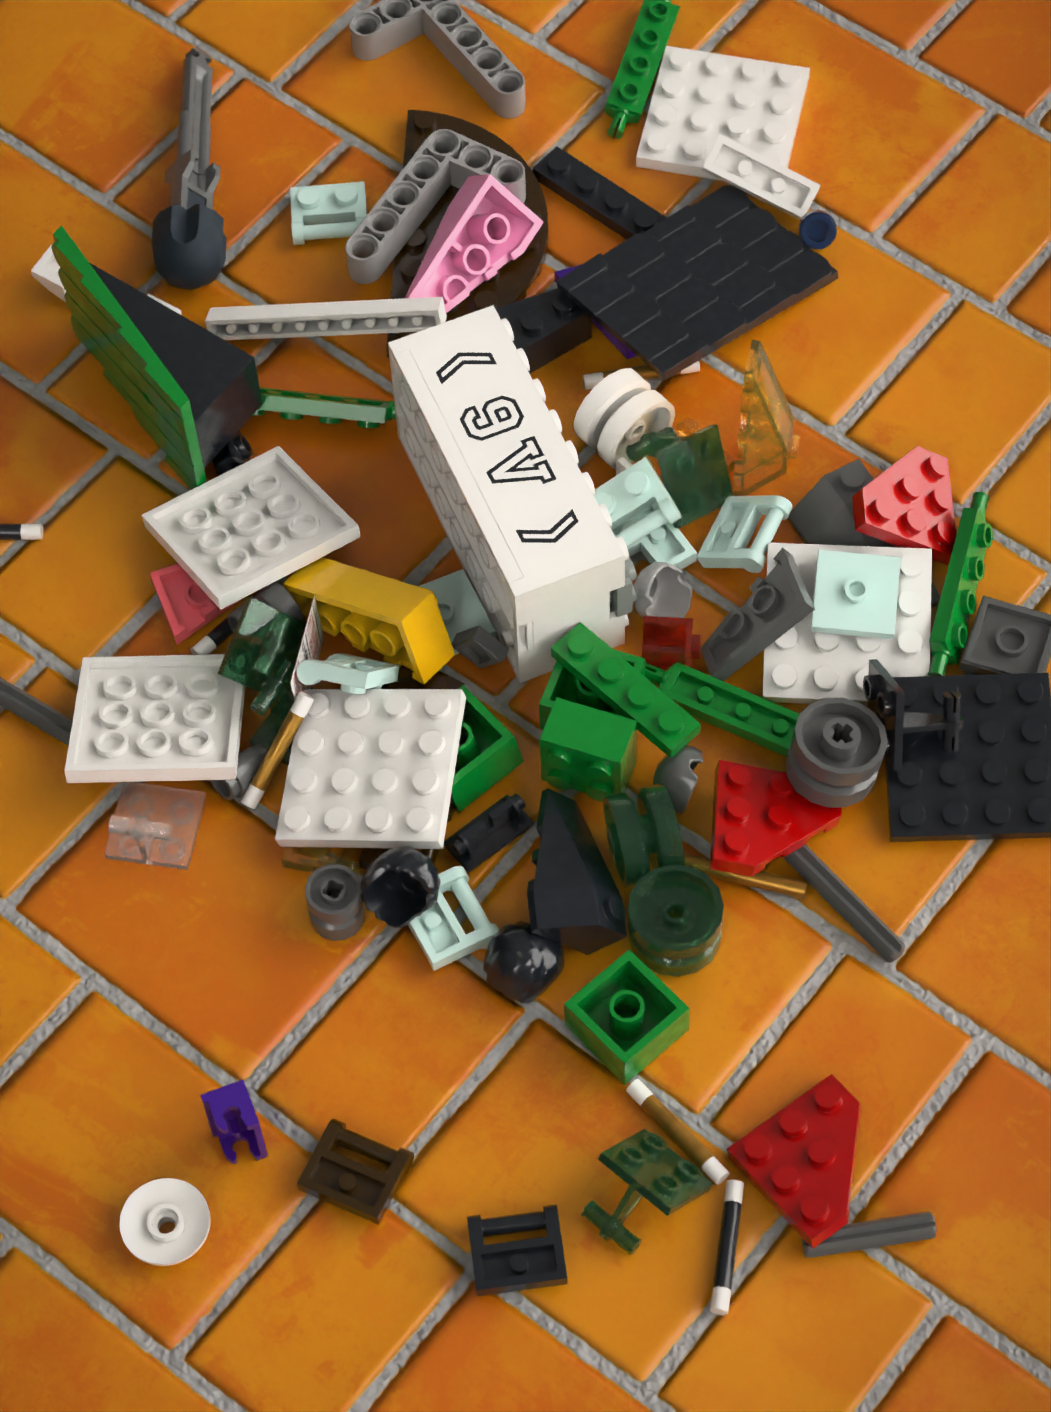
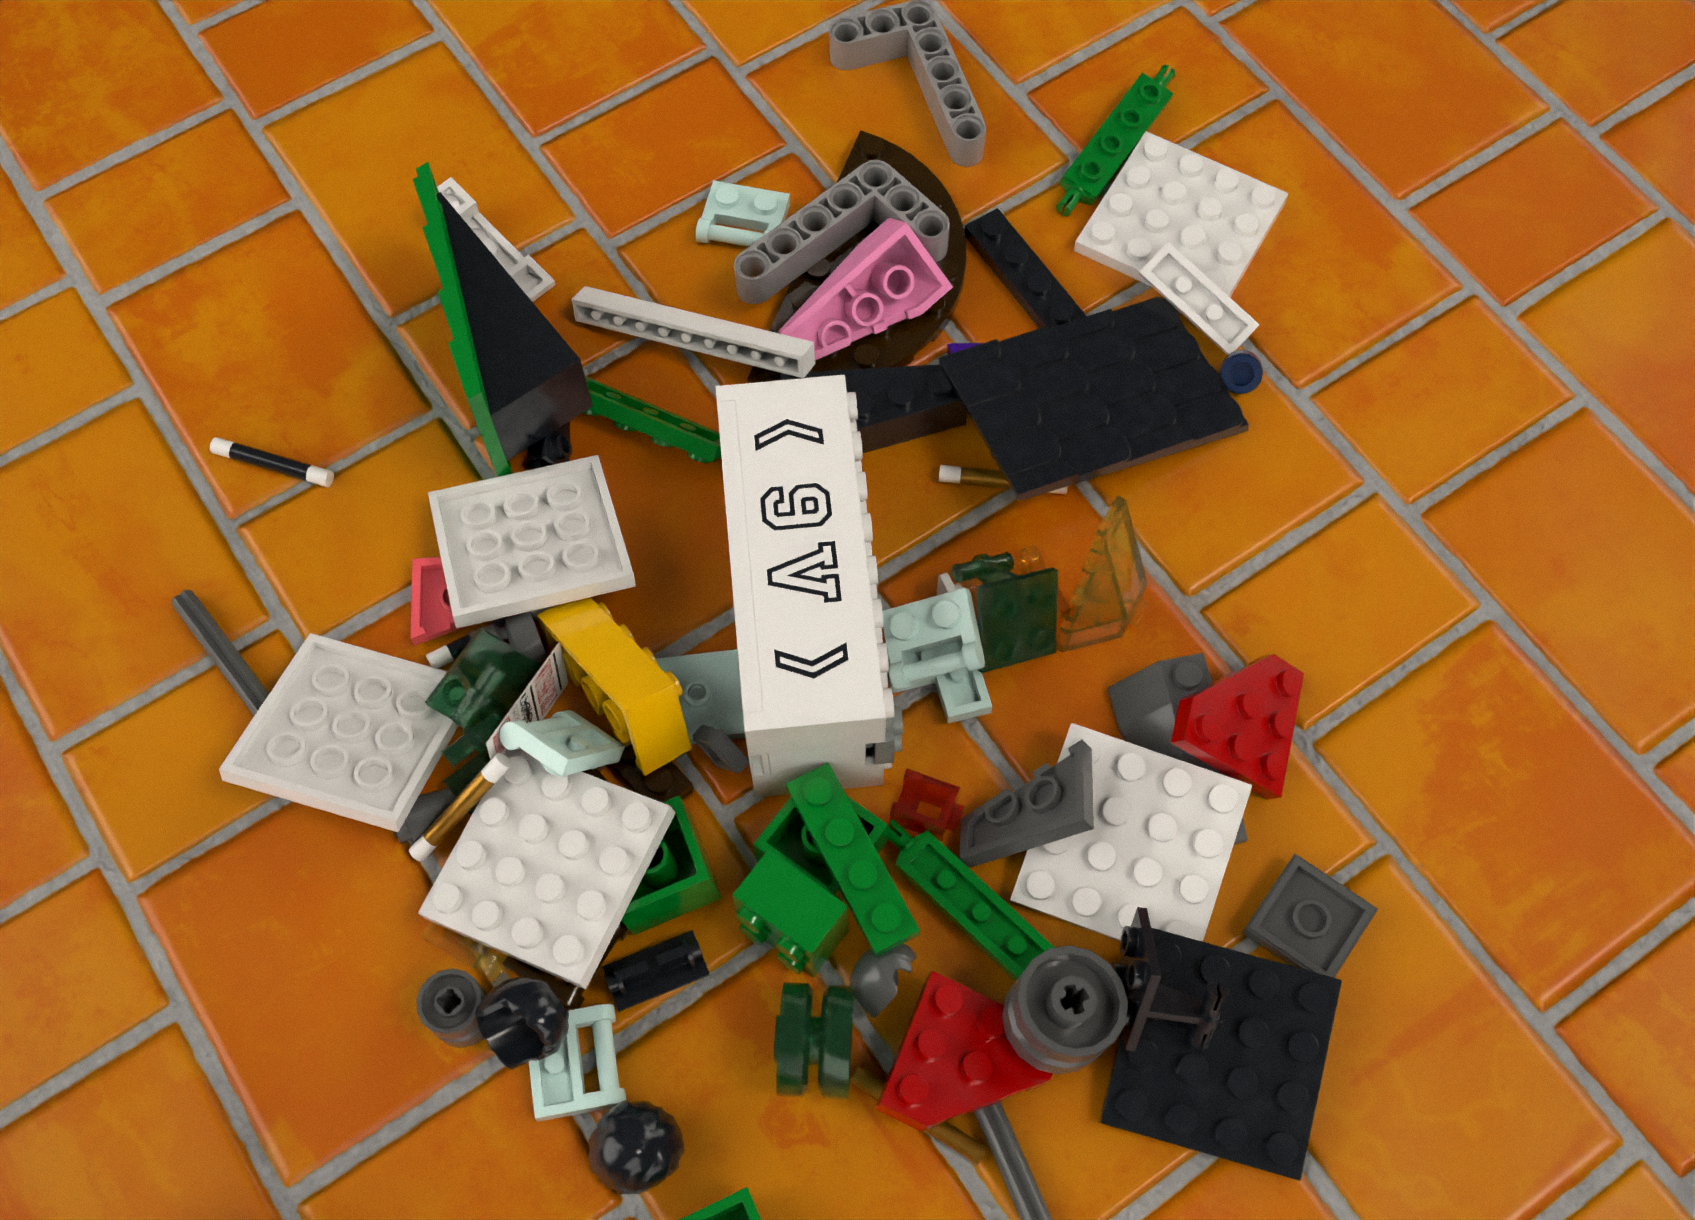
camera: 15 degrees right, 5 degrees up
clear plate [104,782,206,870] -> none
piece [152,46,227,290] -> none
black wedge [527,788,627,955] -> none
white wheel [573,368,675,470] -> none
clear green wheel [628,864,724,977] -> none
light grey hair [633,561,692,627] -> none
light aqua plate [696,495,793,573] -> none
light aqua plate [811,550,901,639] -> none
green plate [927,492,993,676] -> none

